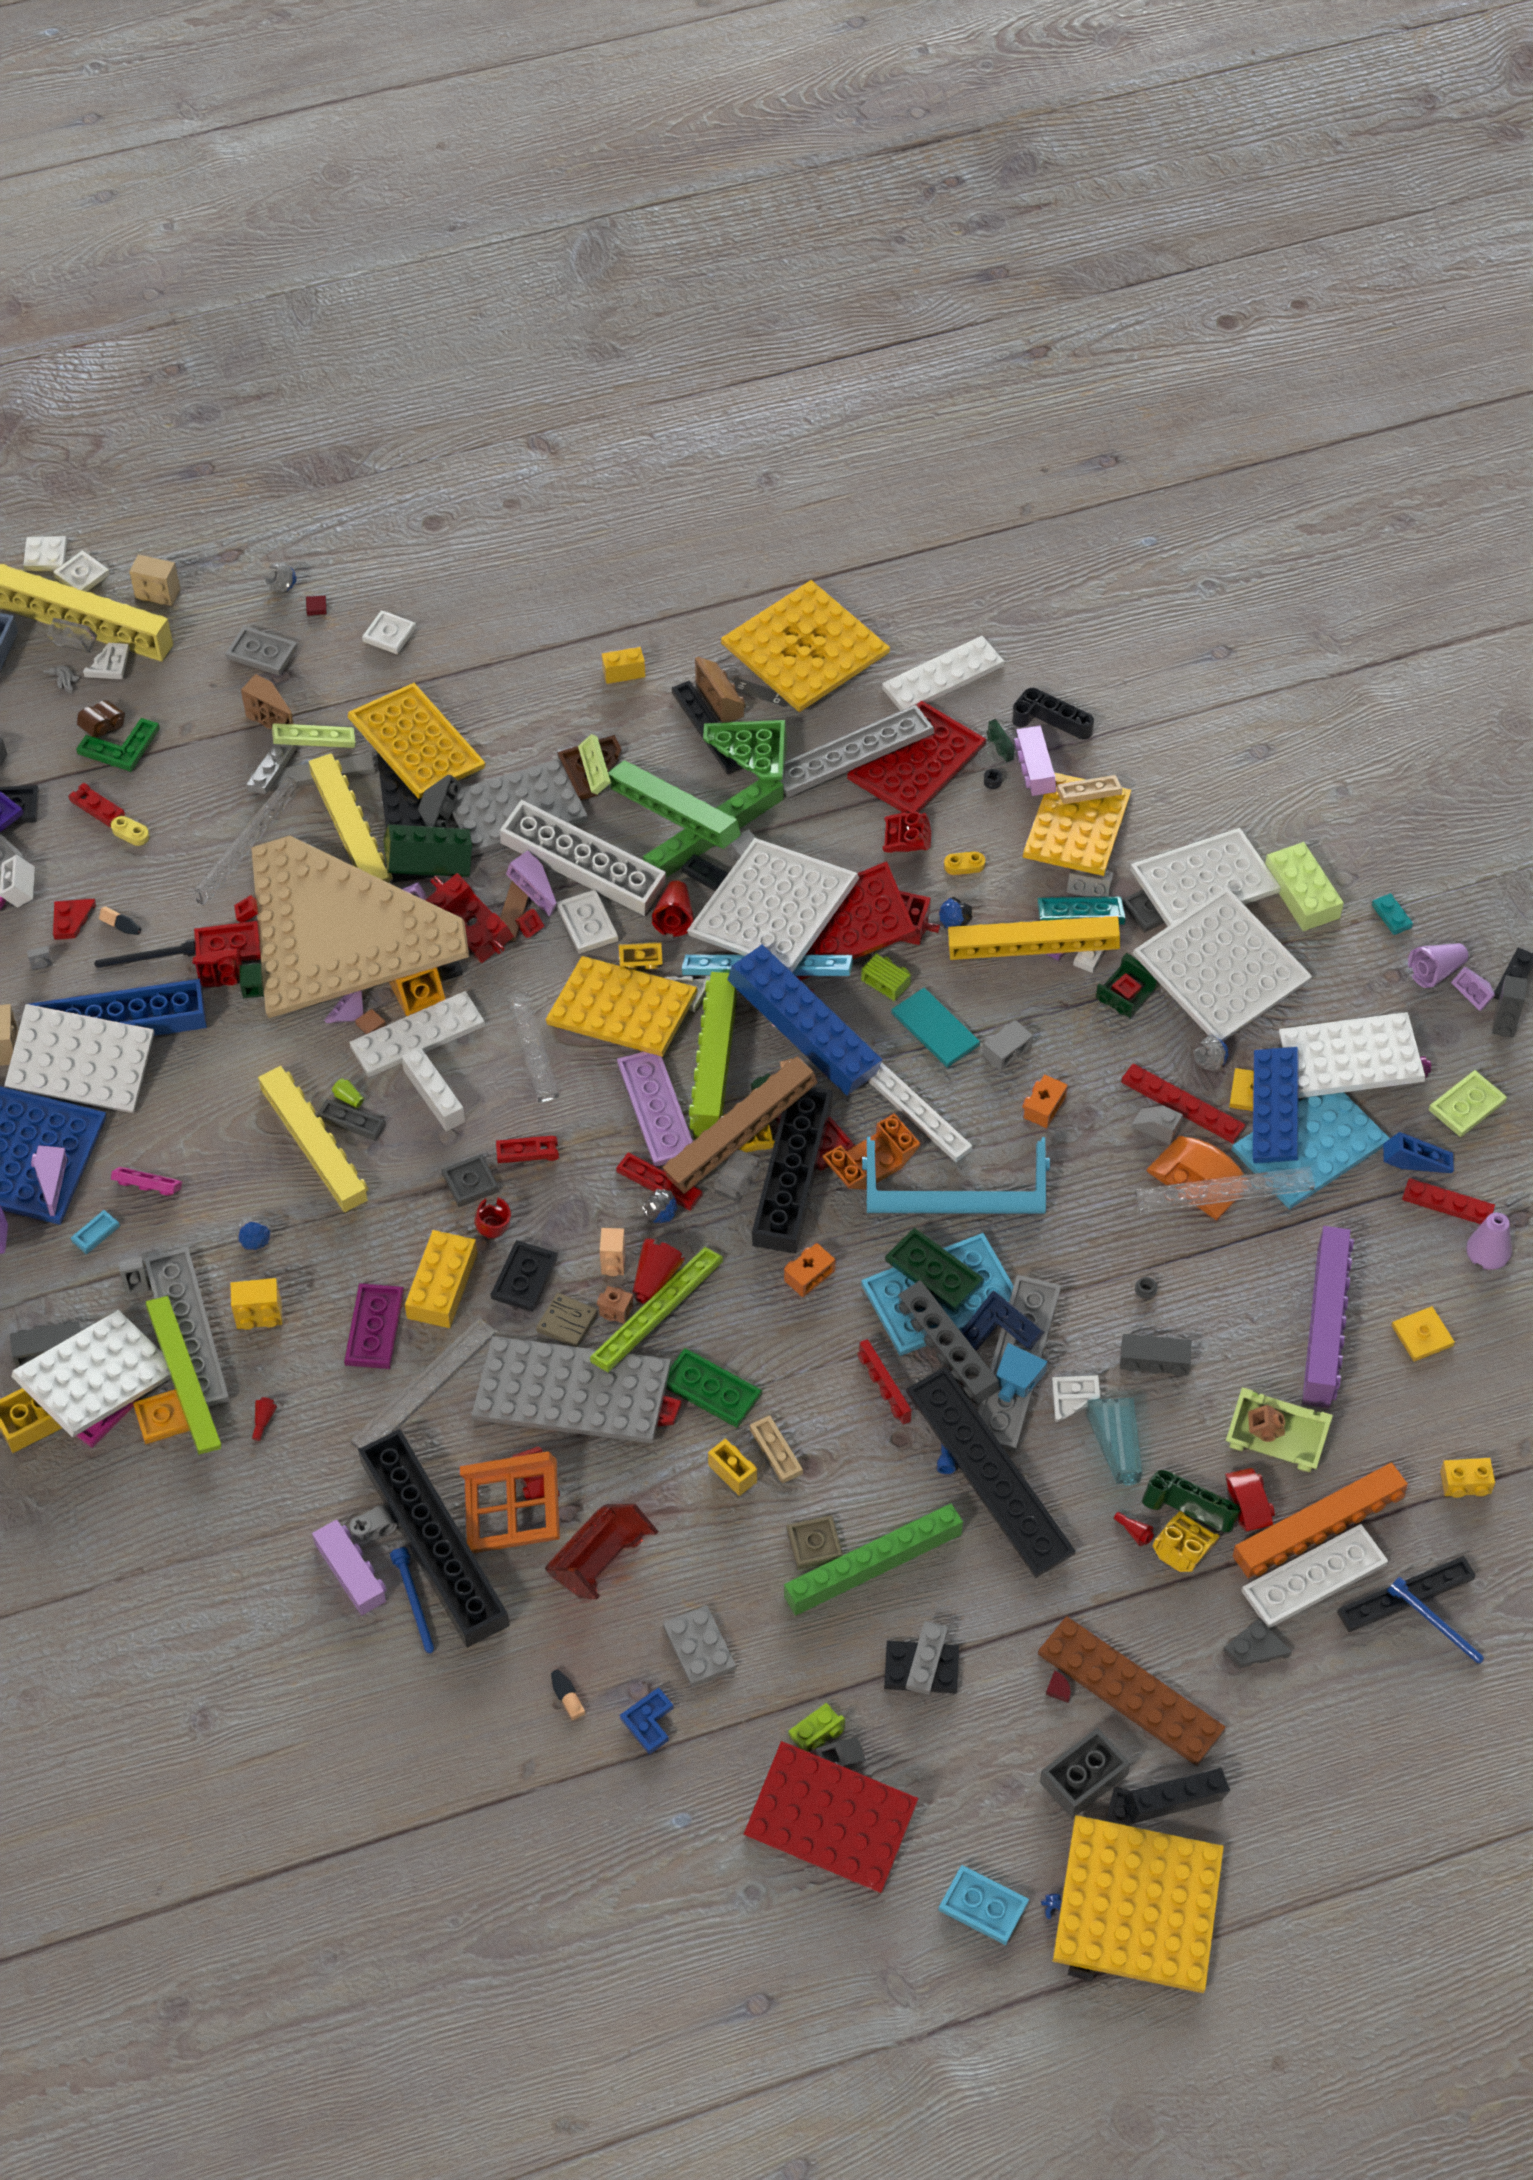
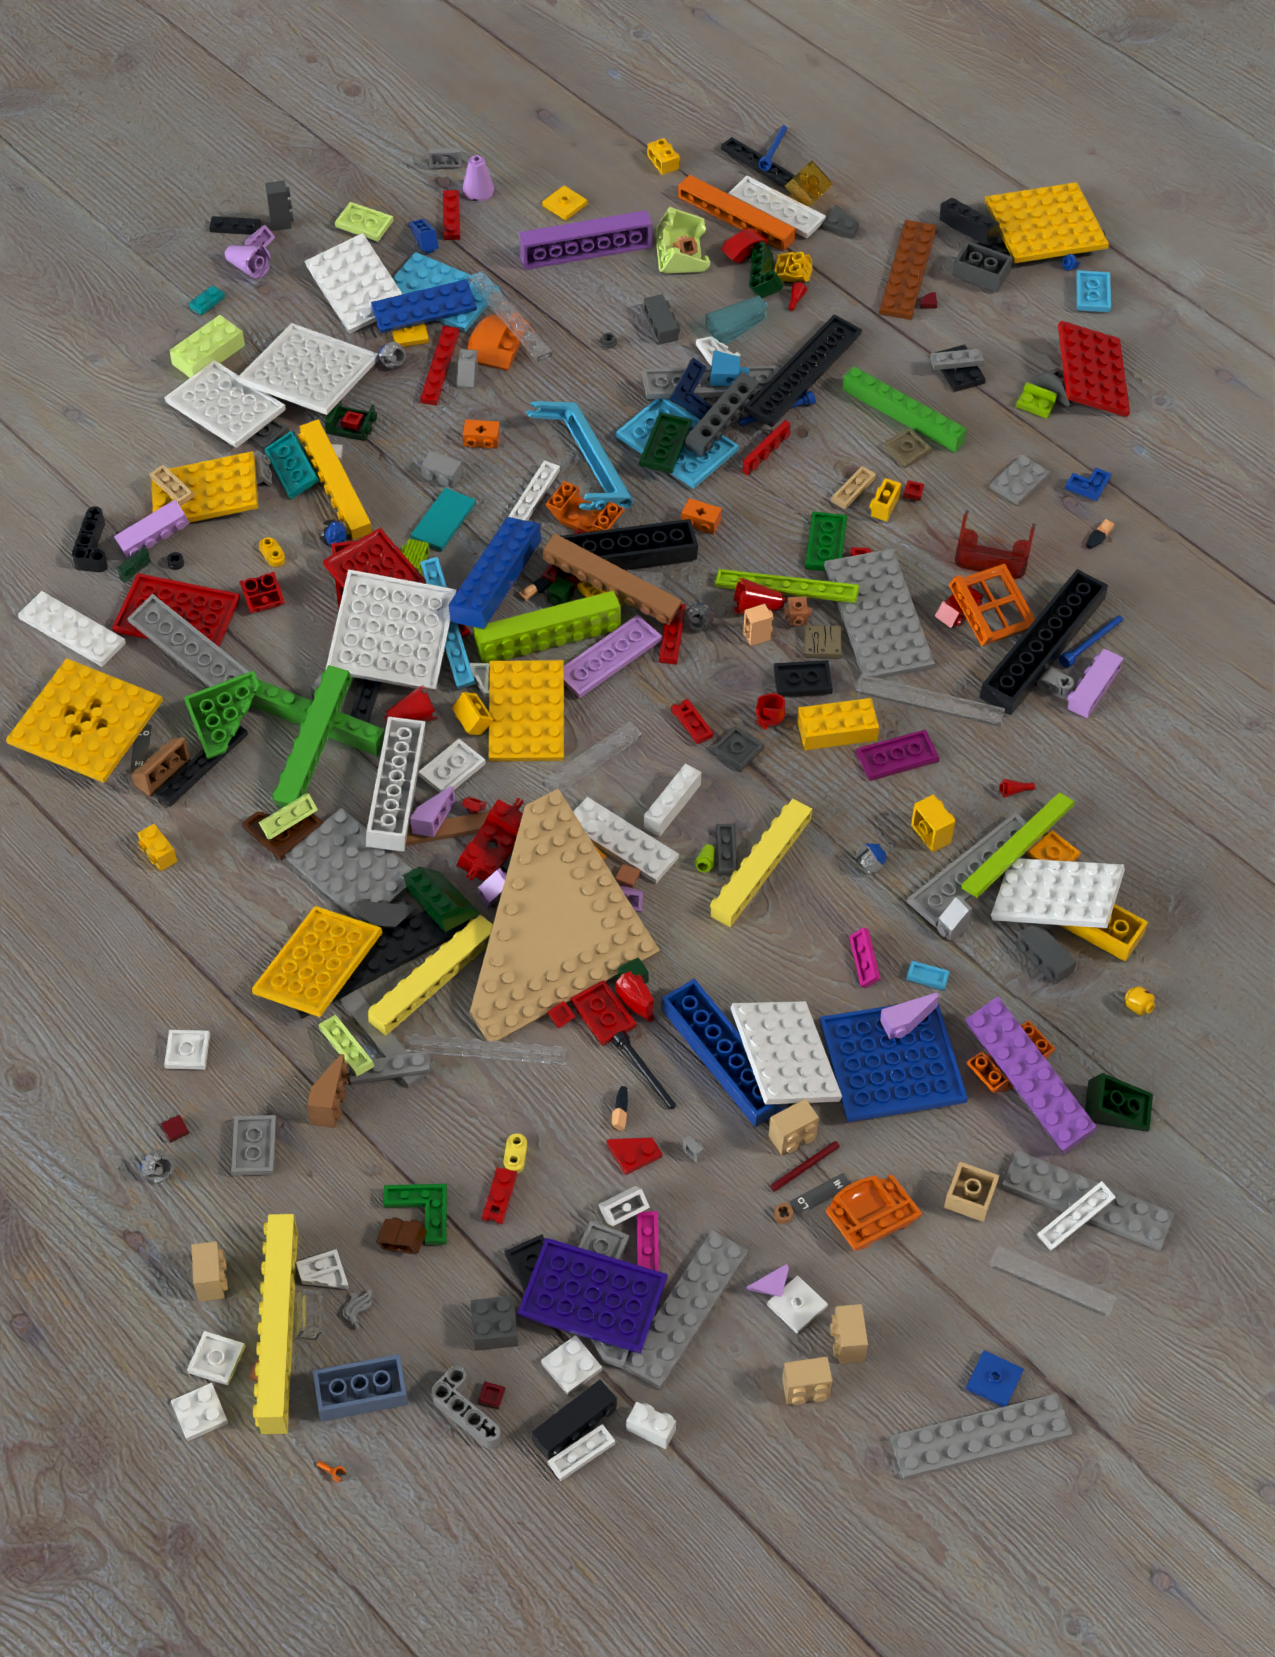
camera: 115 degrees left, 0 degrees up
none -> clear yellow brick [785,160,833,207]
none -> red plate [903,480,925,501]

